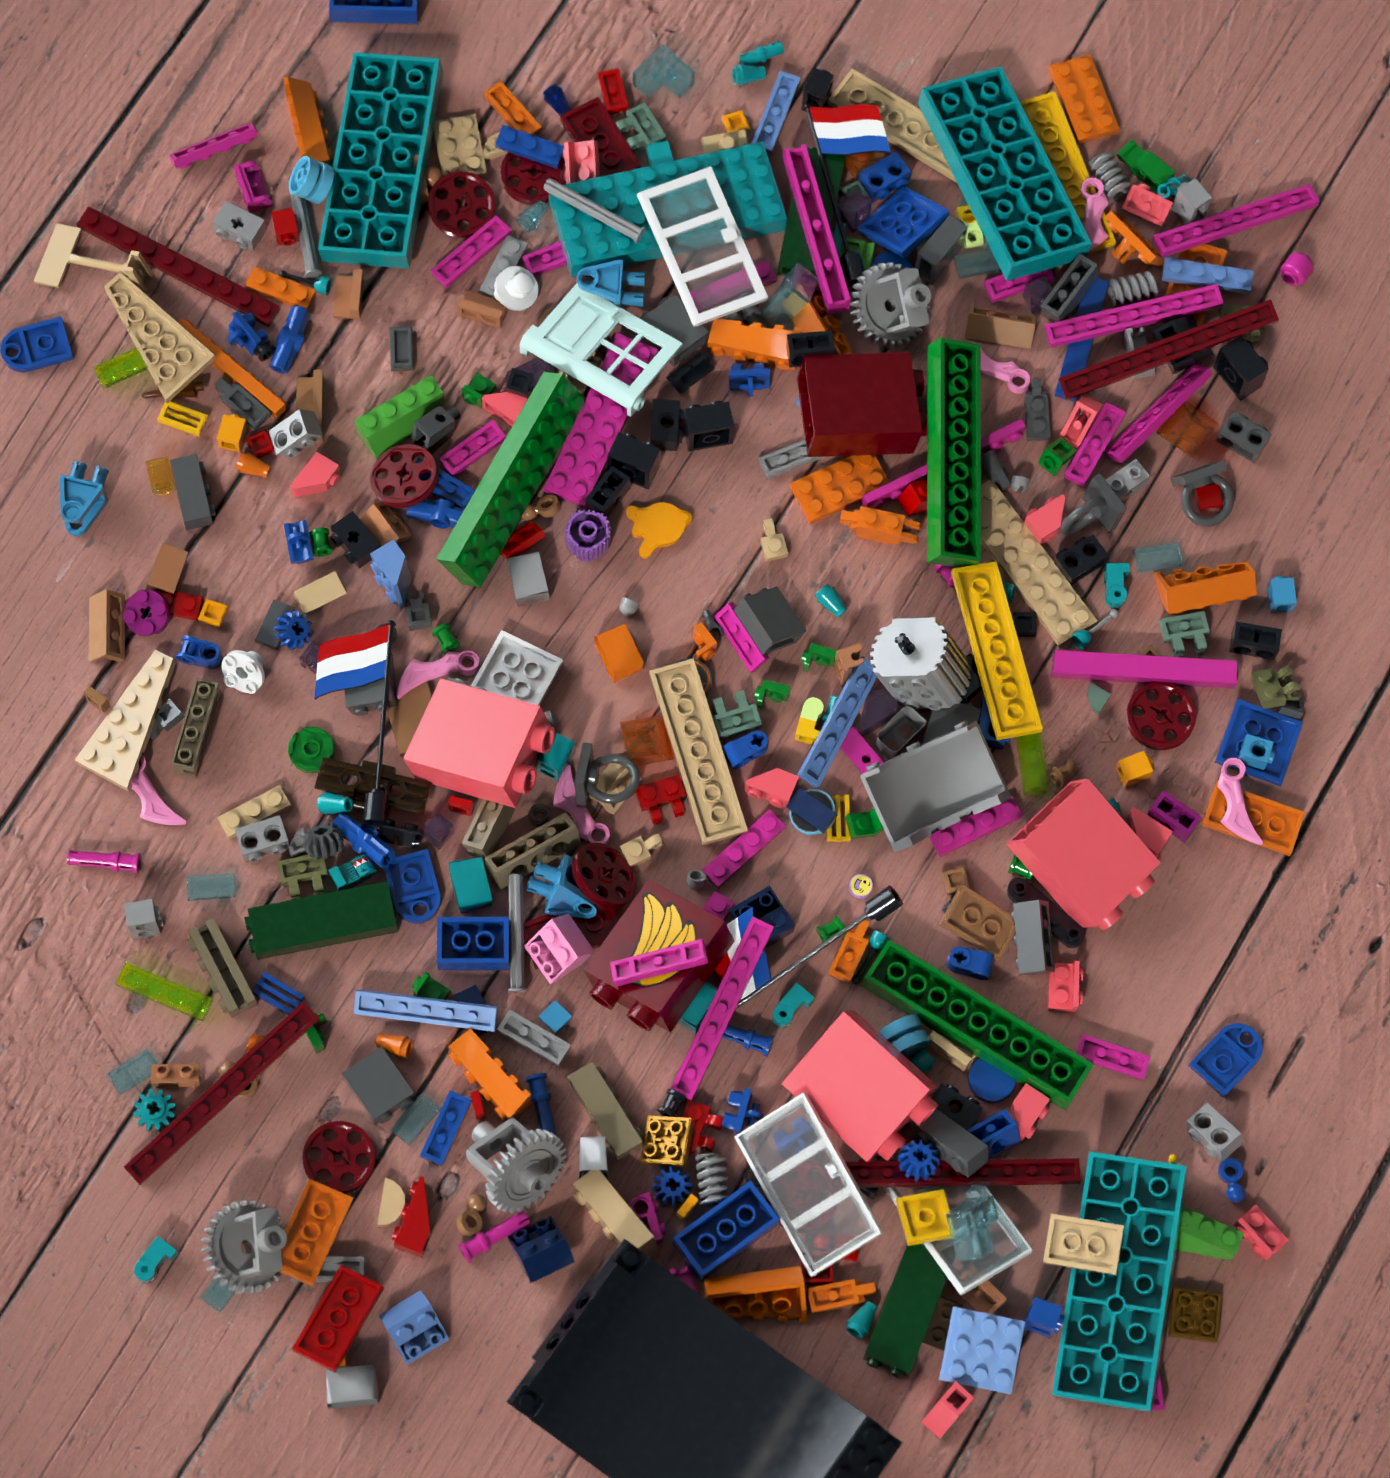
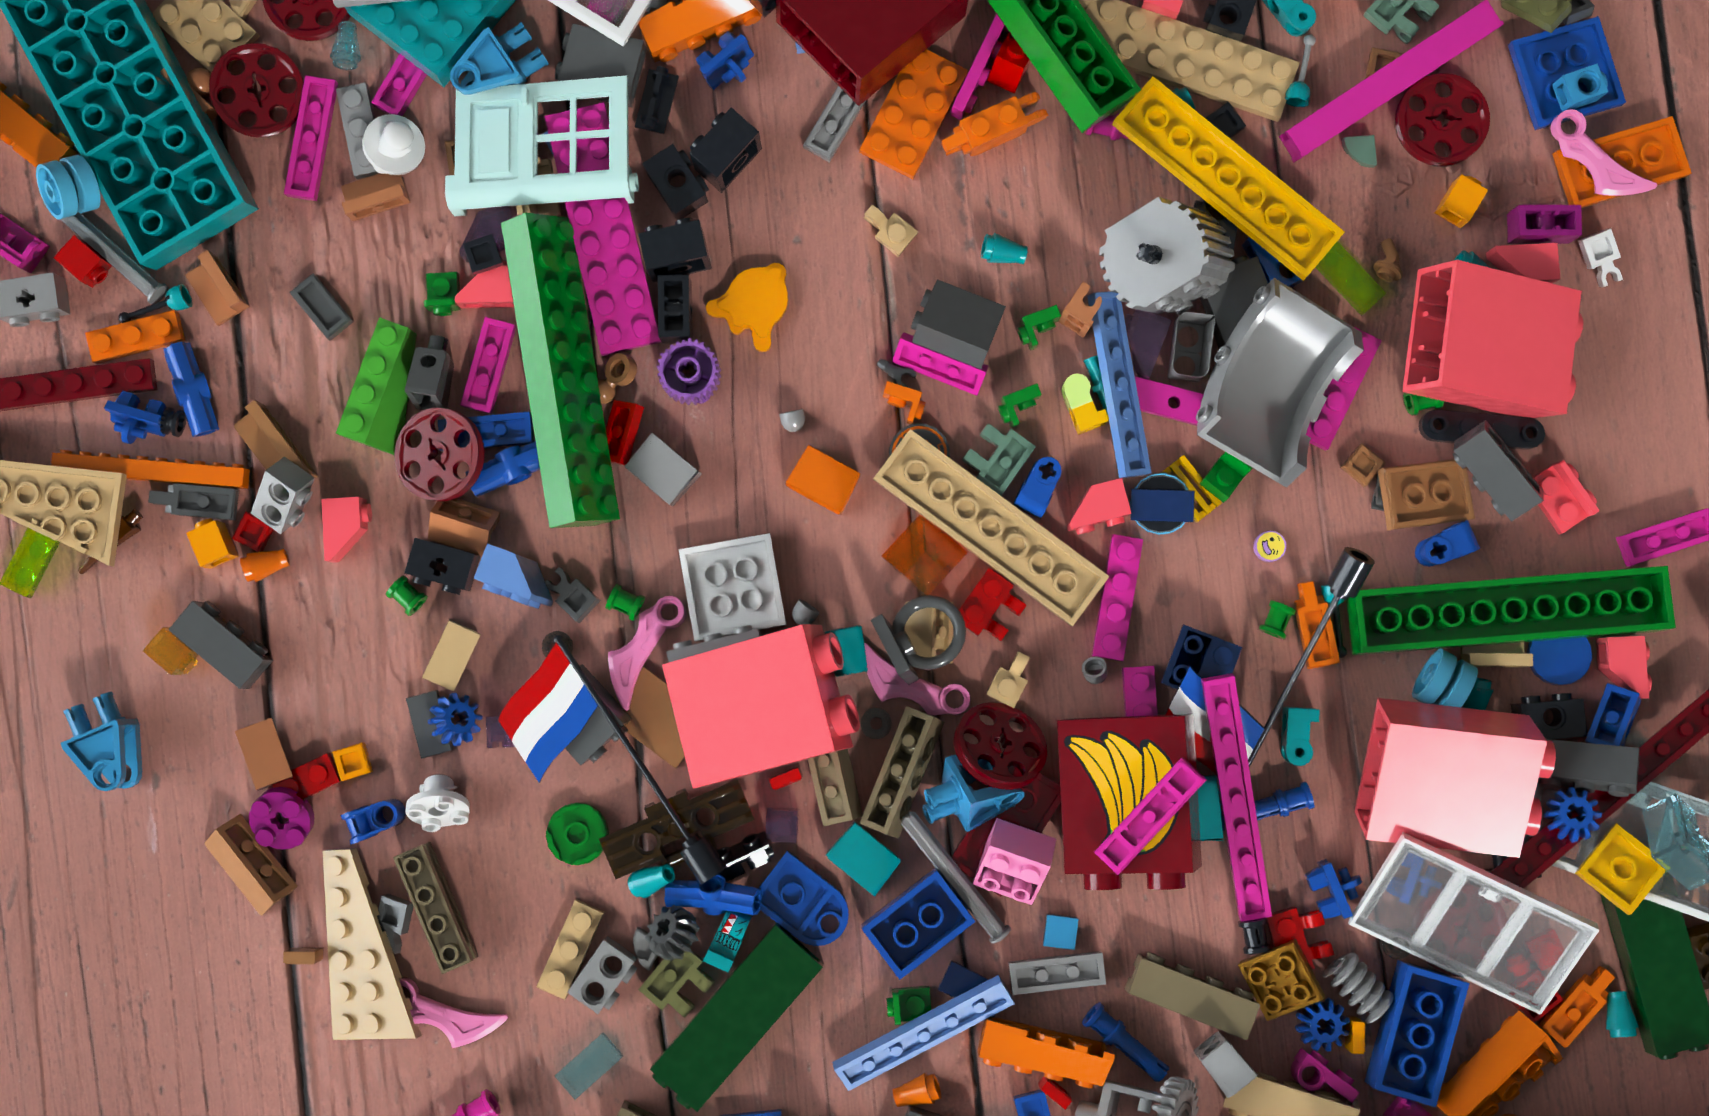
camera: 30 degrees left, 15 degrees up
yellow tile [157,401,209,437] -> none
blue hips [284,520,314,564] -> none
none -> white plate [1578,229,1623,287]

